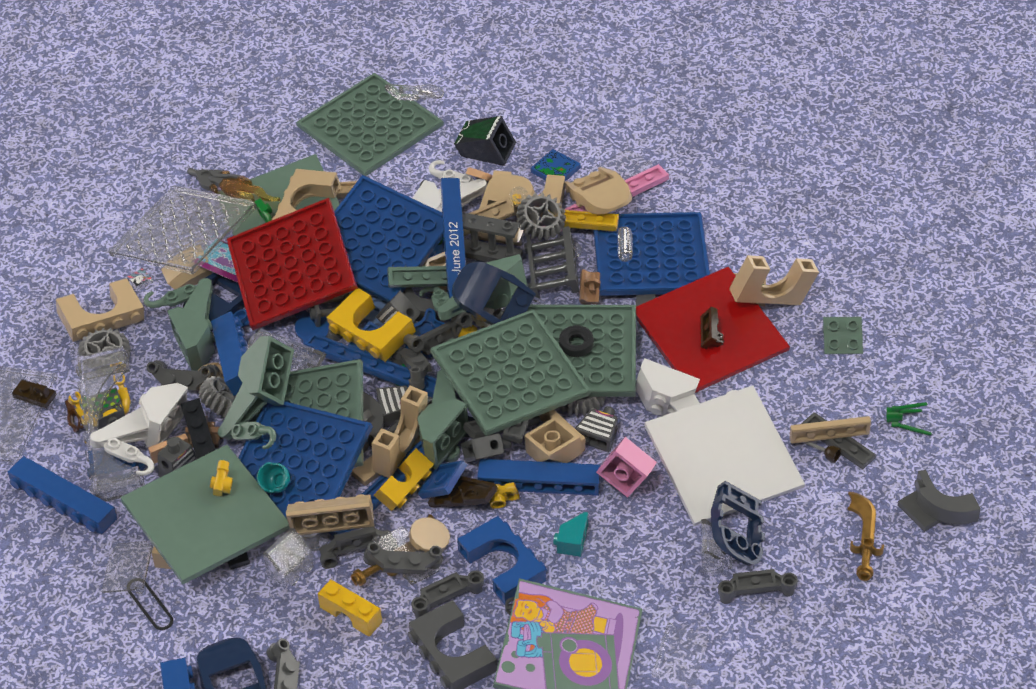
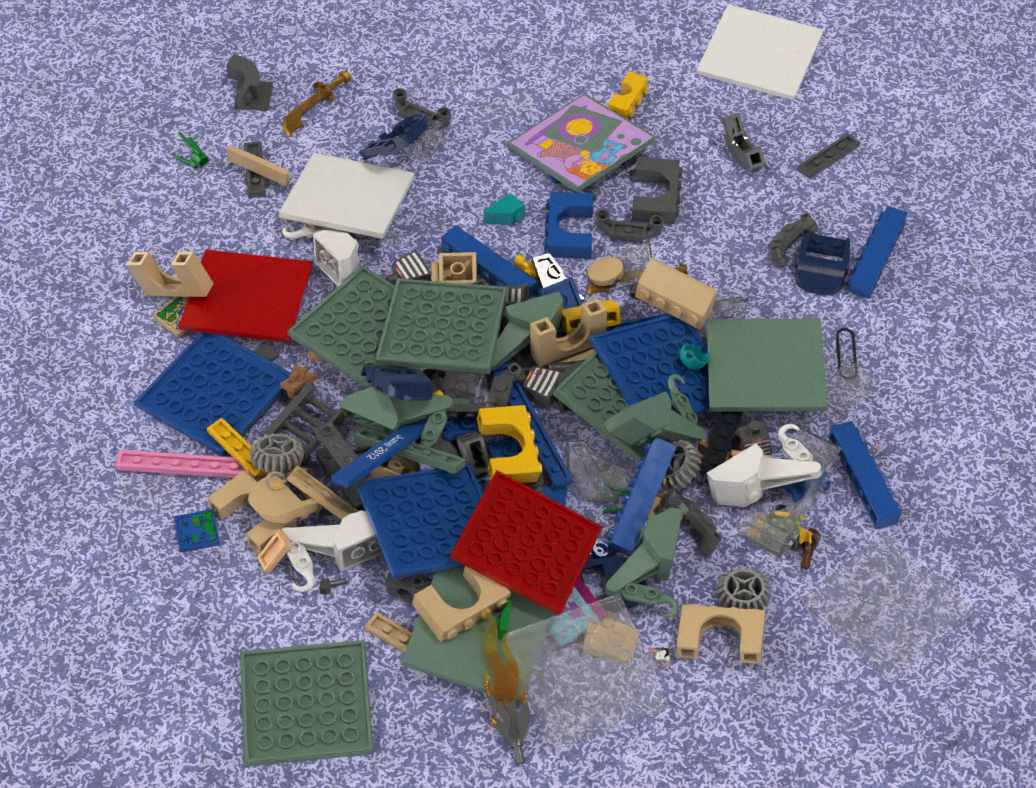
camera: 145 degrees left, 5 degrees up
dark brown hinge [12,379,57,409] -> none
yellow plate [210,460,233,496] -> none
yellow arch [318,579,382,637] -> none
dark grey plate [363,542,443,575] -> none
clear piece [385,84,444,101] -> none
black slope [454,116,516,166] -> none
black tyre [559,325,594,357] -> none
tan slope [565,167,632,214] -> none
bright pink brick [596,437,657,498] -> none
clear piece [618,227,633,262] -> none
dark brown hinge [700,307,724,349] -> none
dark brown hinge [802,441,841,463] -> none
sand green hinge [822,317,863,354] -> none

